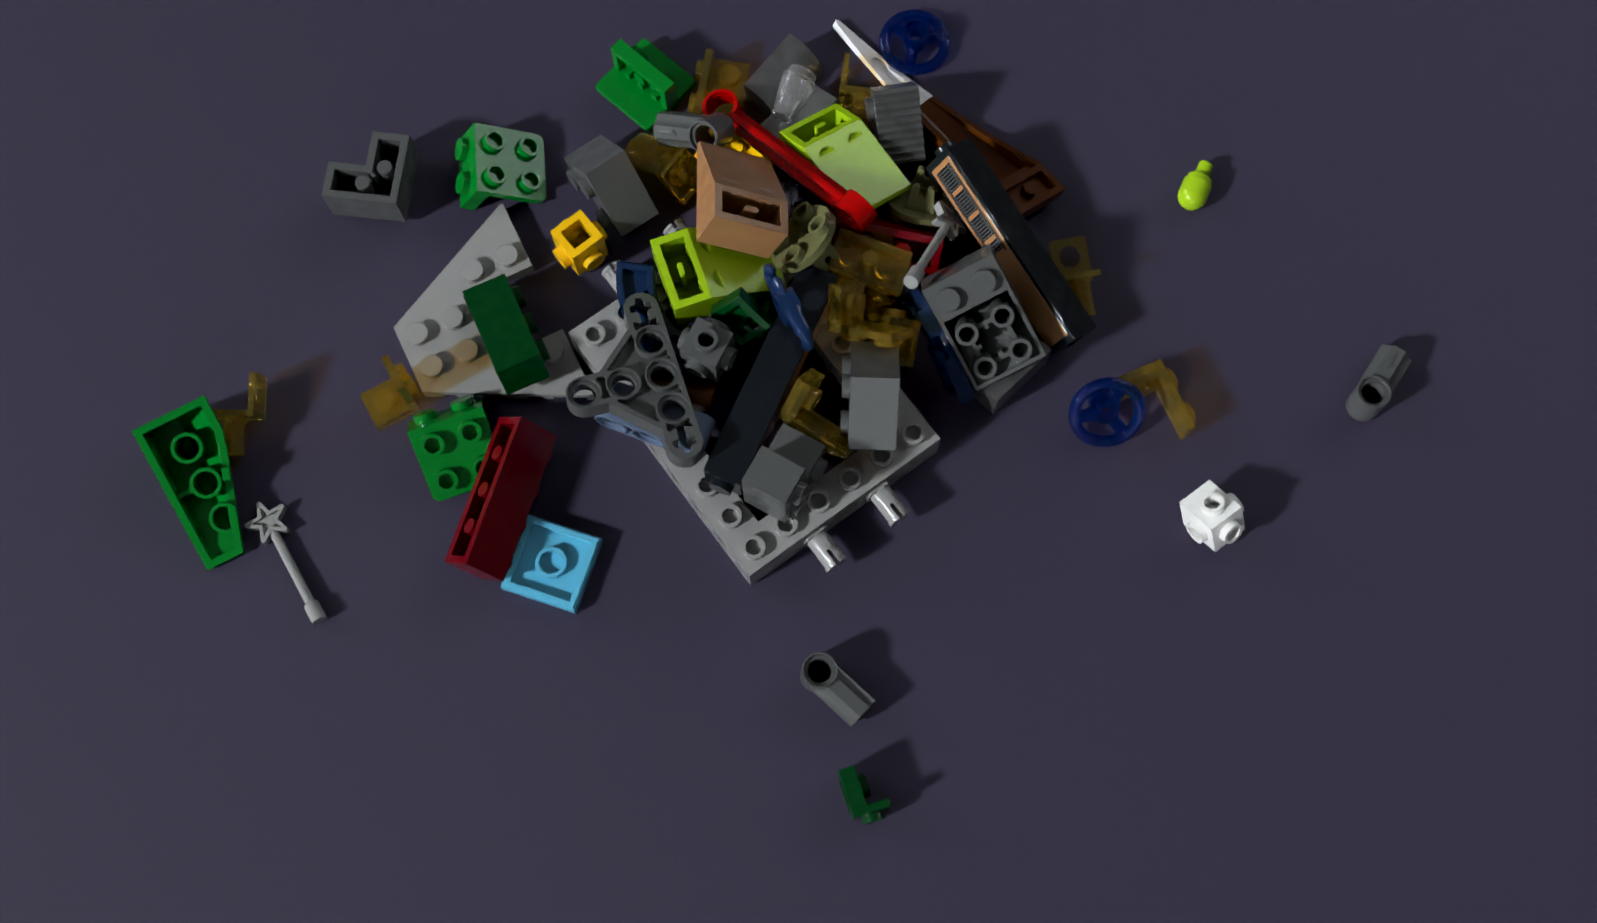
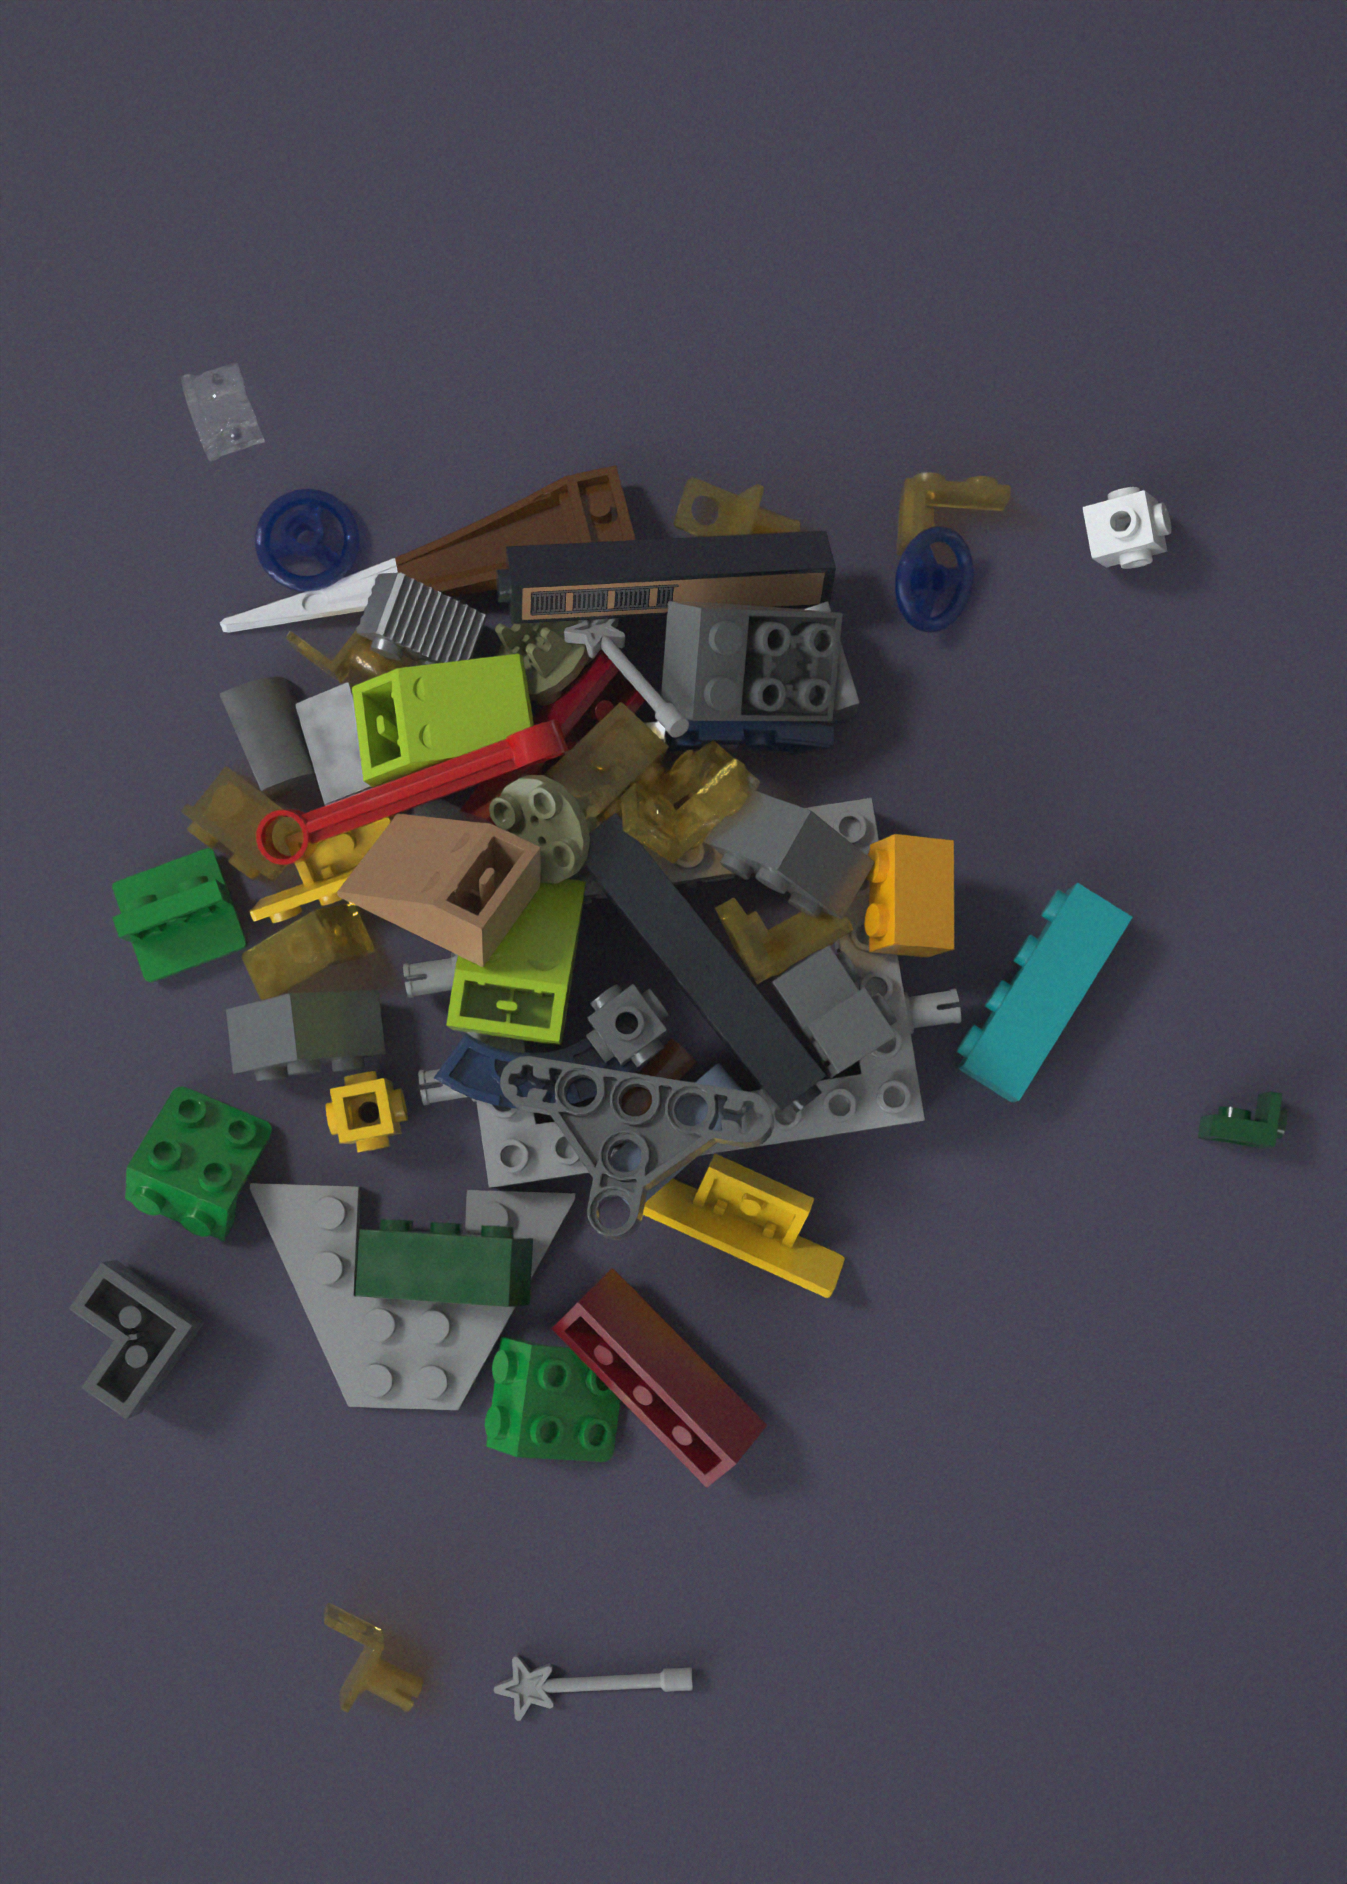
camera: 65 degrees left, 10 degrees up
green wedge [132,395,245,571] -> none
clear yellow bracket [360,354,421,431] -> none
medium azure tile [500,514,603,614] -> none
dark grey piece [653,110,735,152] -> none
dark green bracket [710,287,775,346] -> none
dark blue piece [763,263,814,351] -> none
clear cone [771,64,816,123] -> none
dark grey piece [800,652,875,727] -> none
lime cylinder [1177,160,1213,211] -> none
dark grey piece [1345,344,1412,422] -> none
none -> yellow bracket [643,1153,845,1298]
none -> light orange brick [864,834,954,957]
none -> teal brick [956,882,1133,1103]

